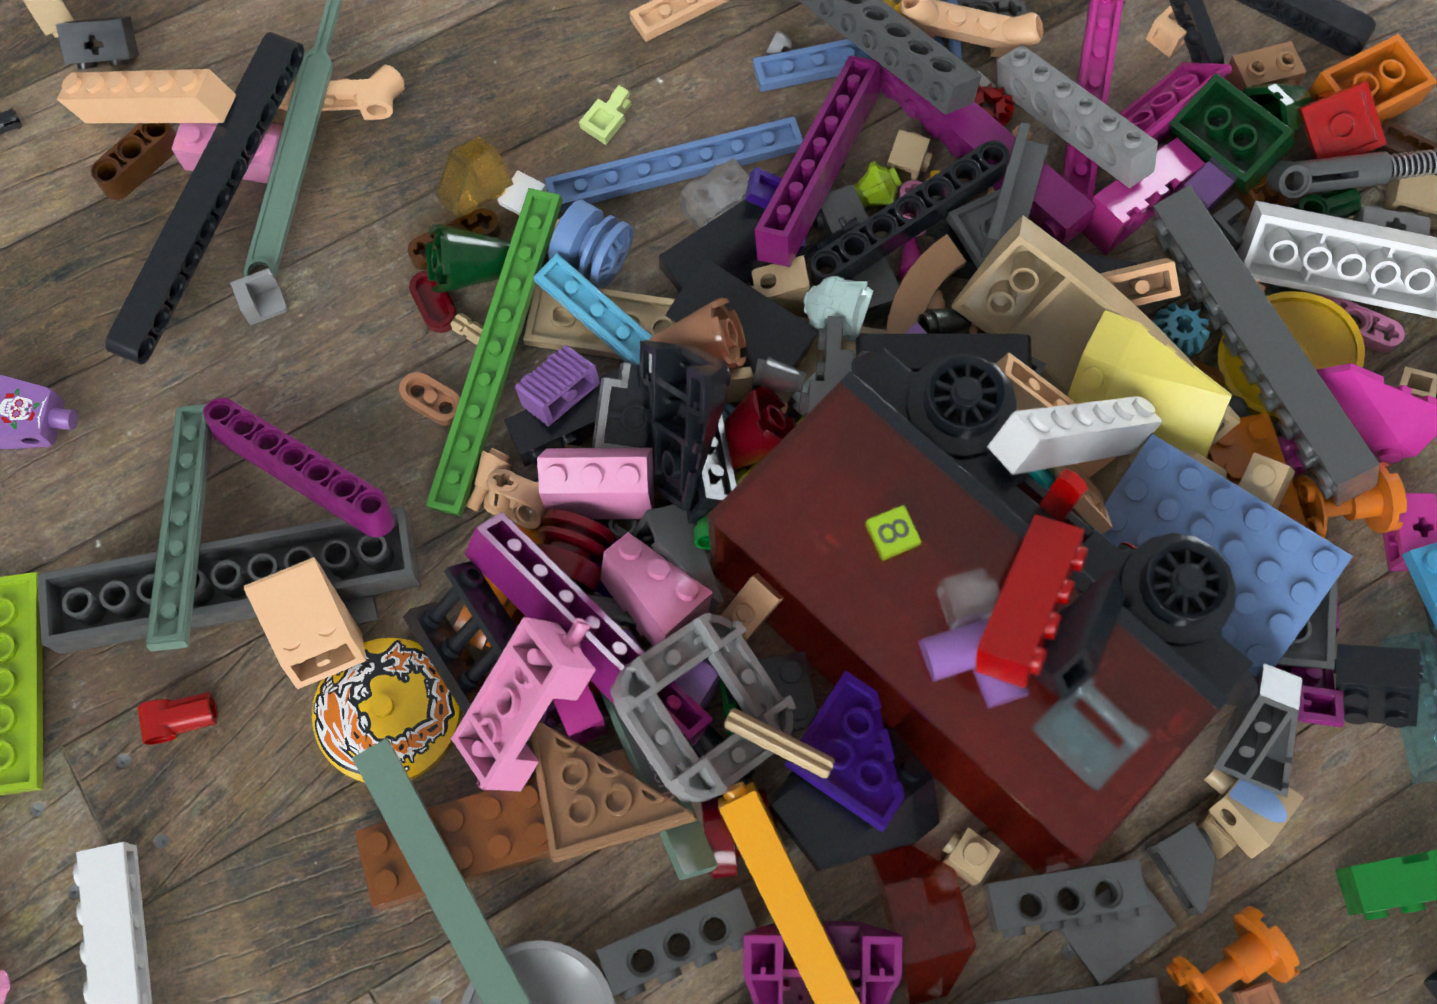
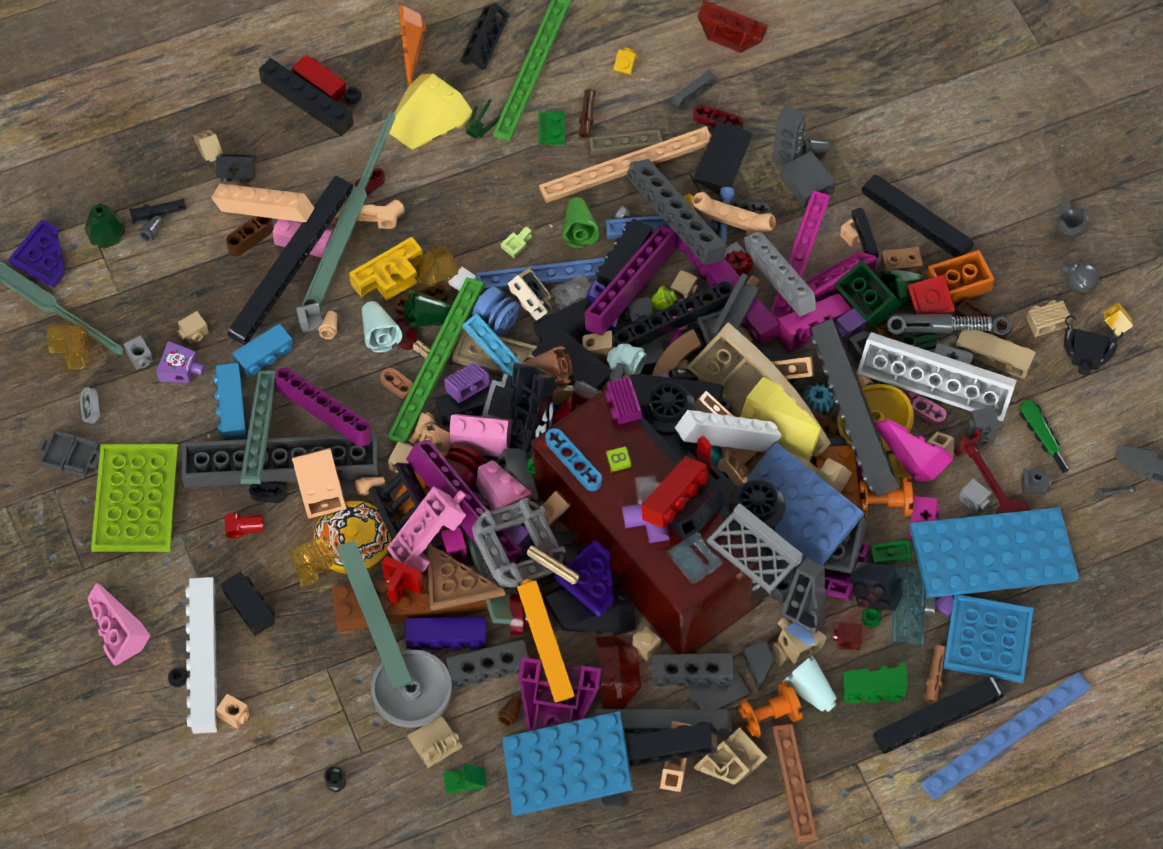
camera: 10 degrees right, 10 degrees down
none -> tan brick [178,311,209,345]
none -> dark azure brick [213,363,247,441]
none -> black brick [221,572,275,636]
none -> dark azure brick [232,323,294,378]
none -> black beam [249,482,286,503]
none -> clear yellow brick [288,535,336,587]
none -> light nougat cone [319,311,338,339]
none -> yellow piece [349,237,423,301]
none -> dark red beam [354,168,385,196]
none -> light nougat cone [355,476,385,496]
none -> light aqua cone [362,301,402,353]
none -> red bracket [382,556,424,605]
none -> tan brick [388,442,413,473]
none -> dark purple brick [406,618,487,650]
none -> tan piece [507,267,553,321]
none -> dark azure beam [545,428,602,491]
none -> bright green cone [562,197,599,248]
none -> black brick [596,218,653,287]
none -> magenta brick [604,377,642,425]
none -> light grey fence [707,503,803,593]
none -> light aqua cone [782,656,837,712]
none -> clear red brick [833,622,862,650]
none -> green plate [861,608,881,628]
none -> green plate [869,539,913,564]

